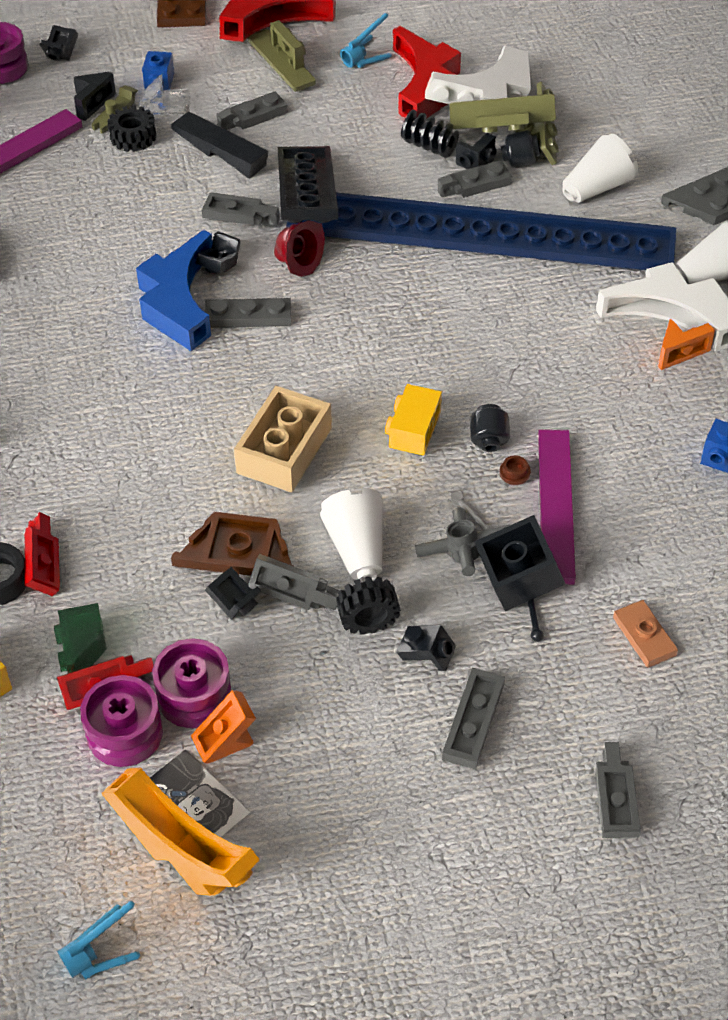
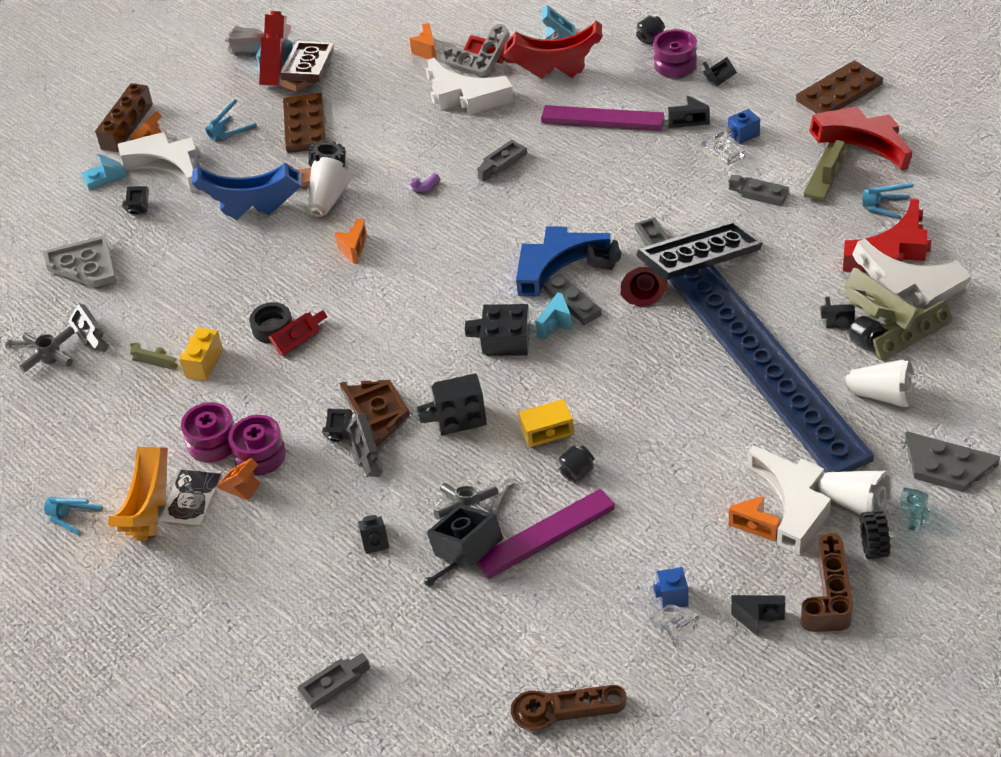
camera: 60 degrees right, 5 degrees down
clear green slope [54,603,107,673] -> none
red hinge [57,655,154,710] -> none
olive piece [92,85,138,134] -> none
black tyre [108,106,157,152] -> none
black slope [171,111,268,179] -> none
tan brick [234,386,332,492] -> none
white cone [320,488,383,582] -> none
black tyre [336,577,401,635] -> none
black piece [401,109,459,158] -> none
dark grey hinge [437,160,513,198] -> none
dark grey plate [442,668,505,770] -> none
copper plate [499,455,531,485] -> none
nougat plate [613,600,678,668] -> none
none -> black hinge [417,373,487,435]
none -> black hinge [465,304,530,356]
none -> medium azure slope [535,292,572,340]

